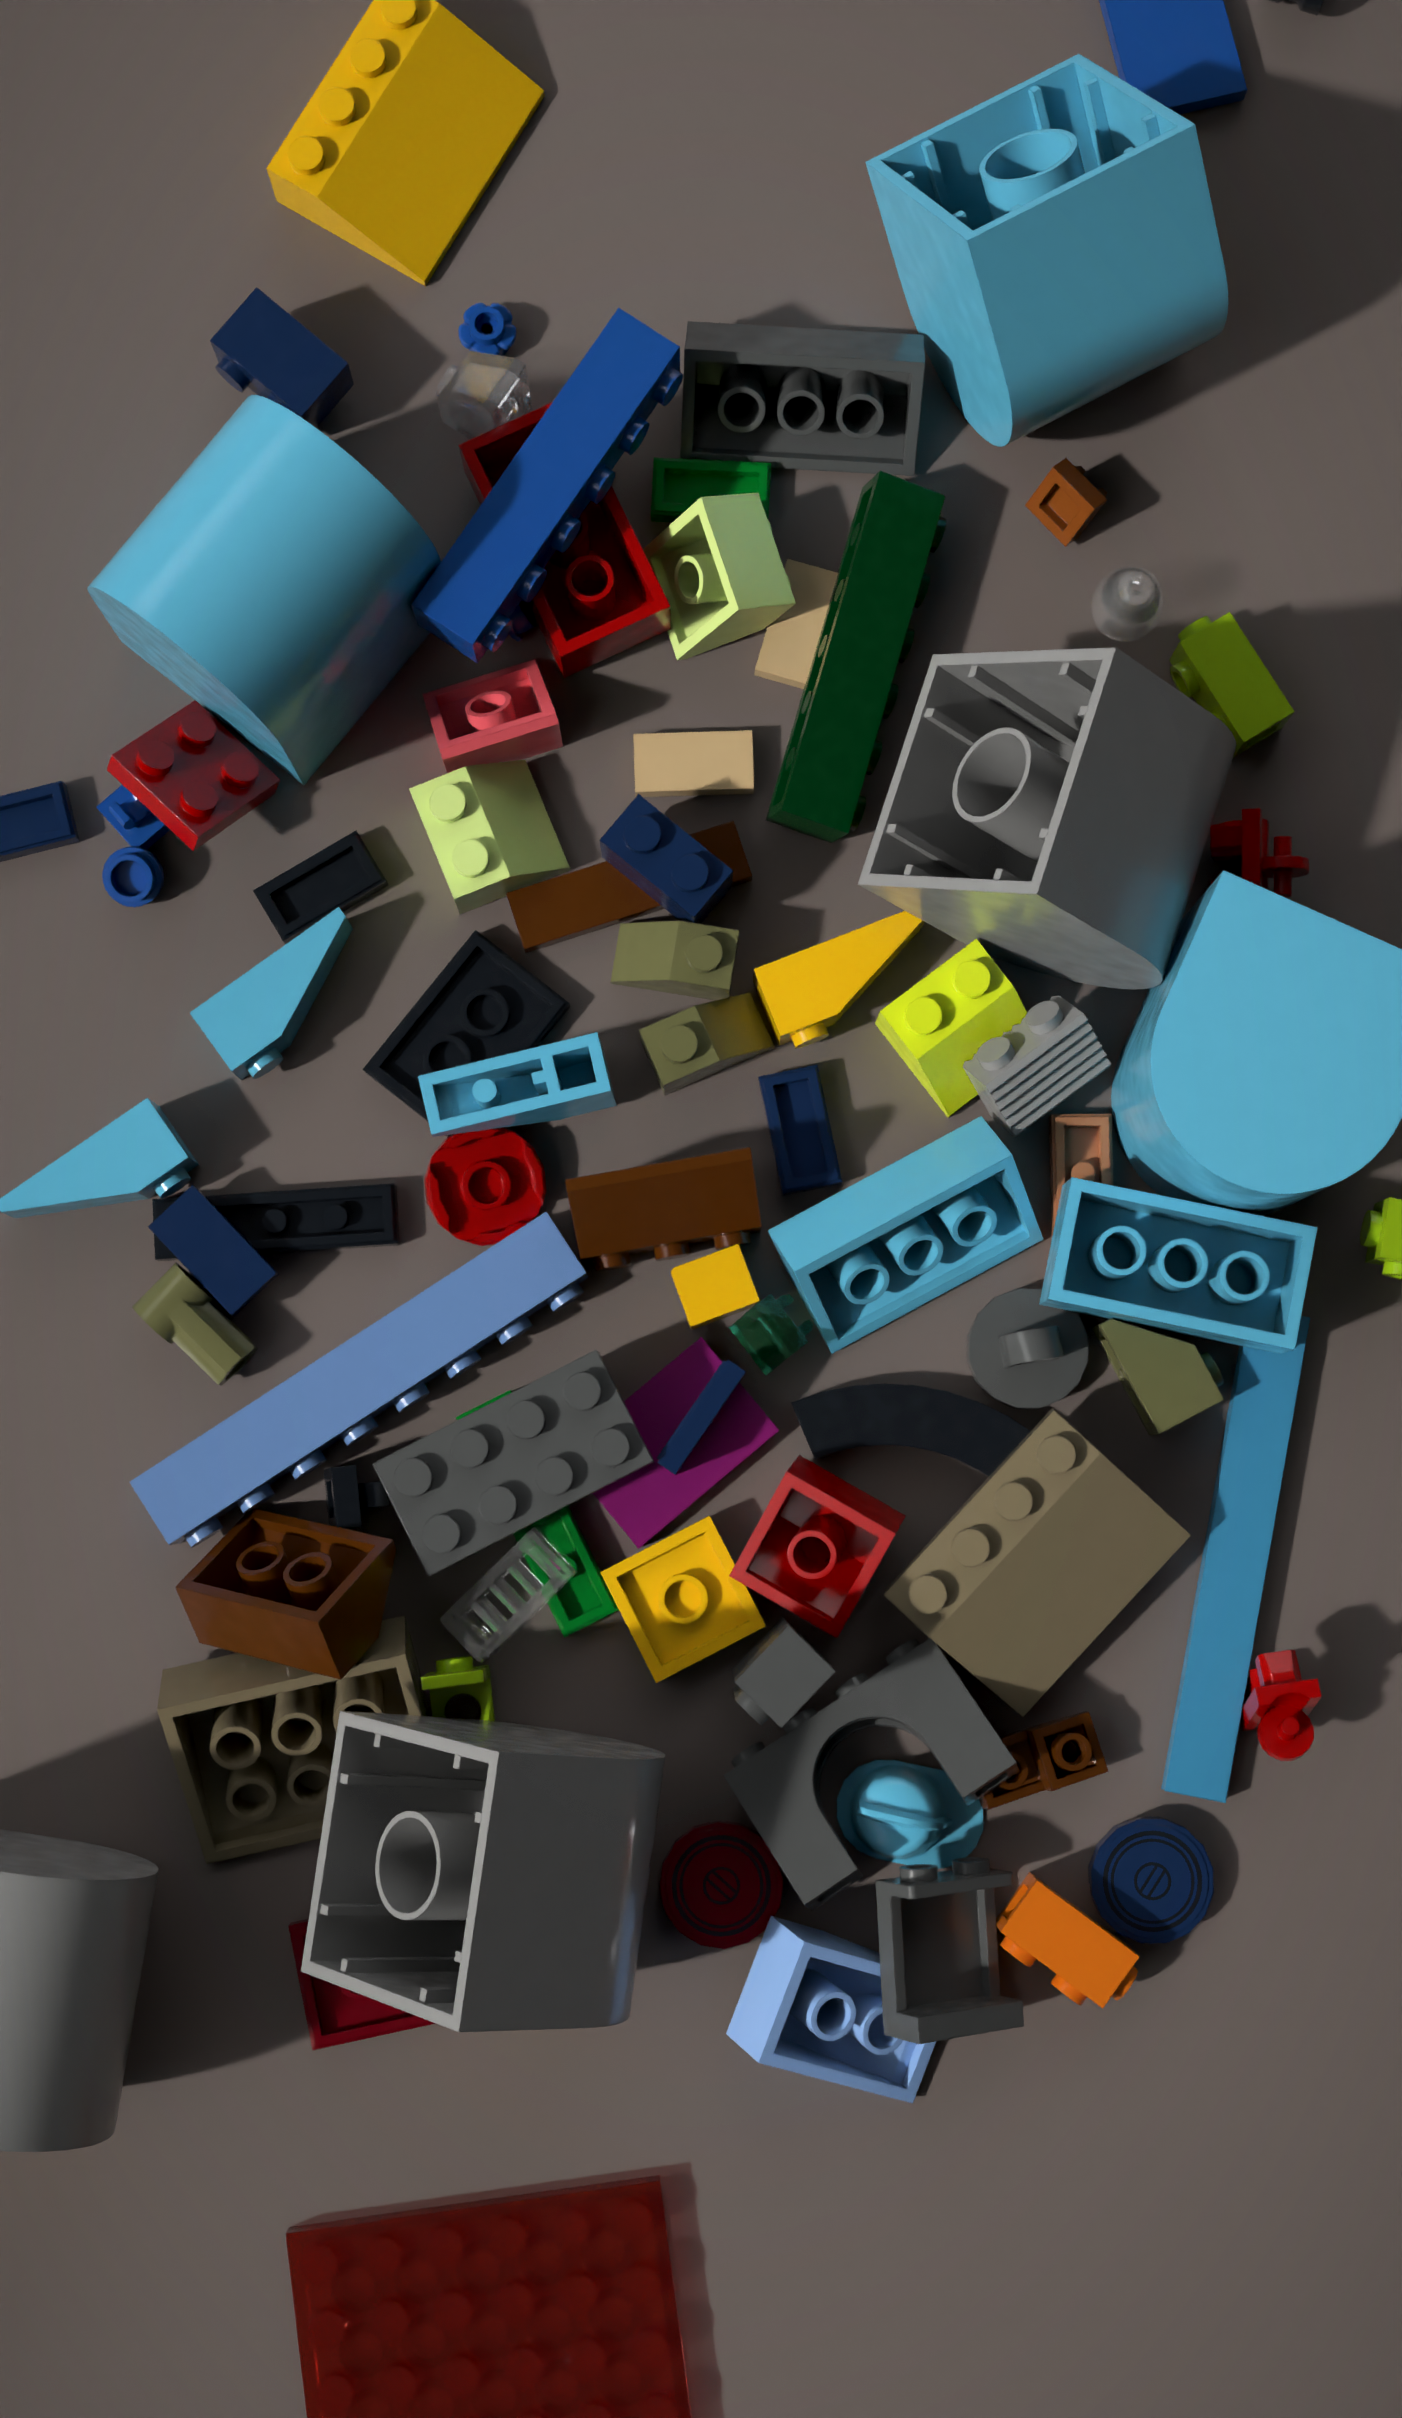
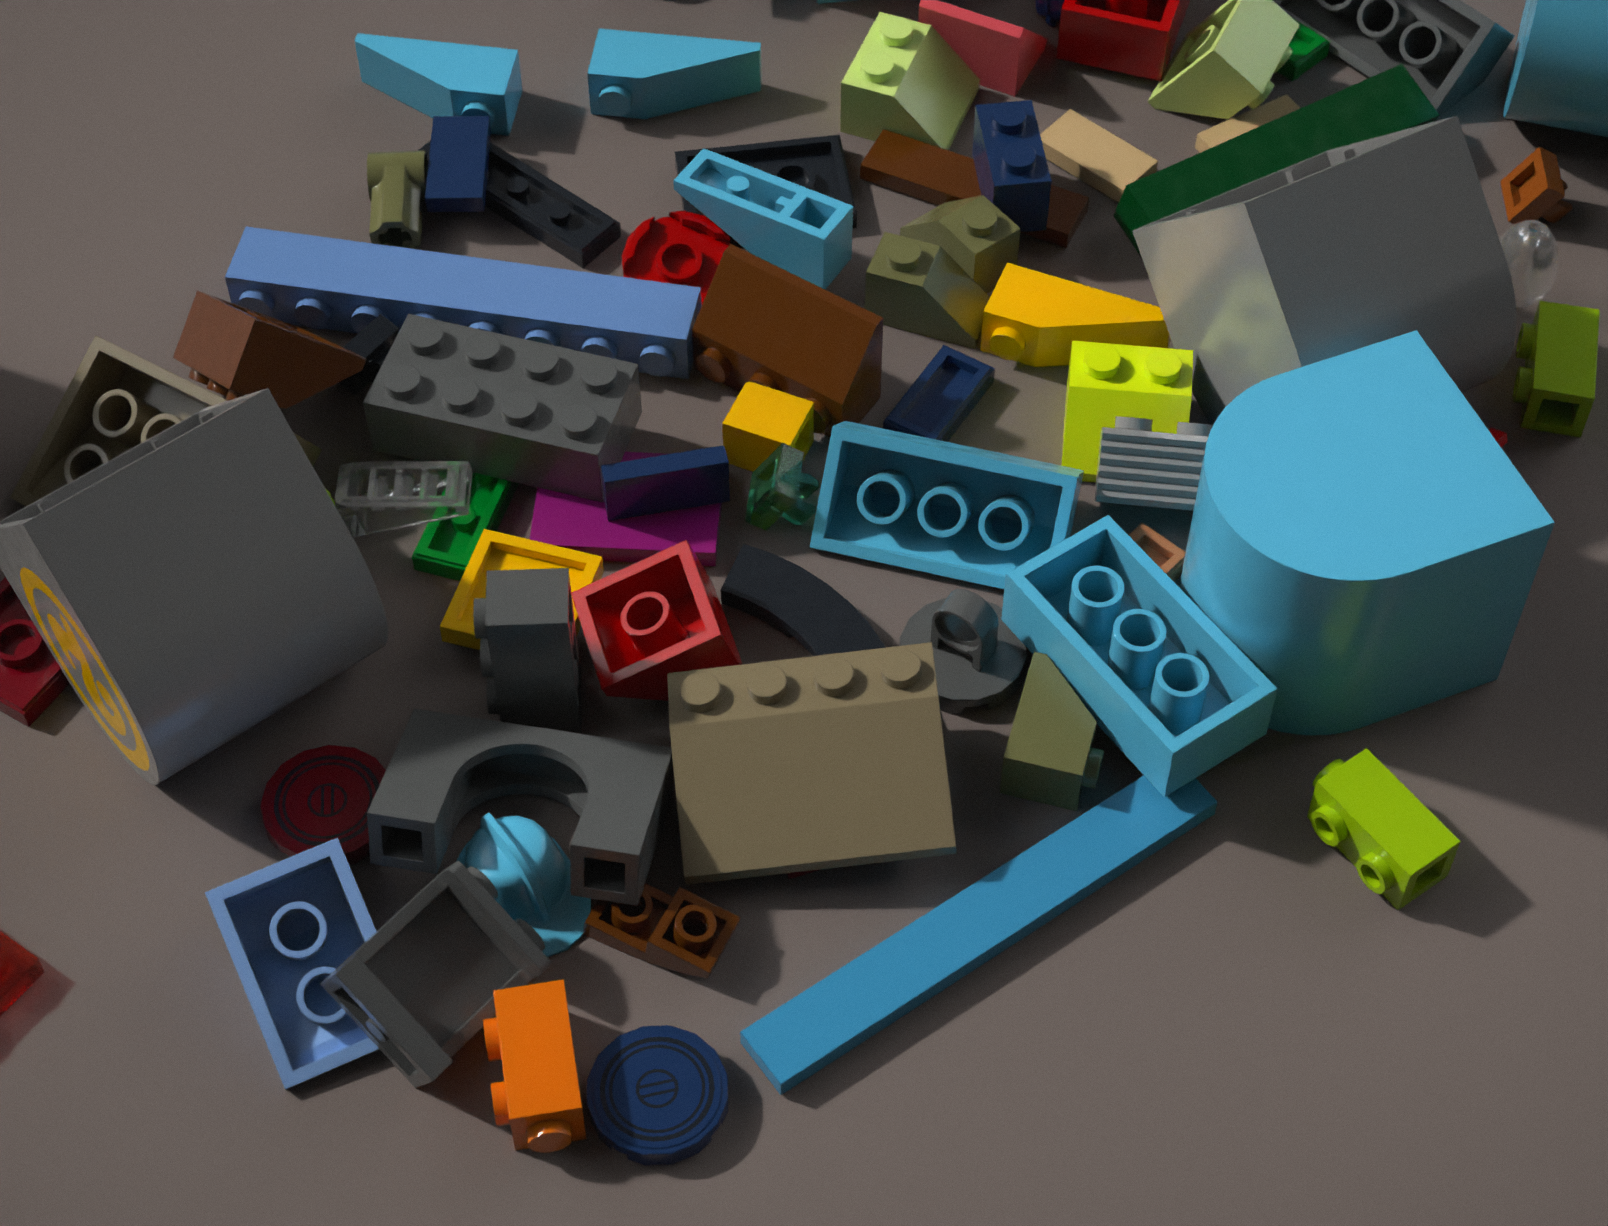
camera: 45 degrees right, 30 degrees down
black tile [253,830,388,944] -> none
red hips [1240,1650,1322,1761] -> none

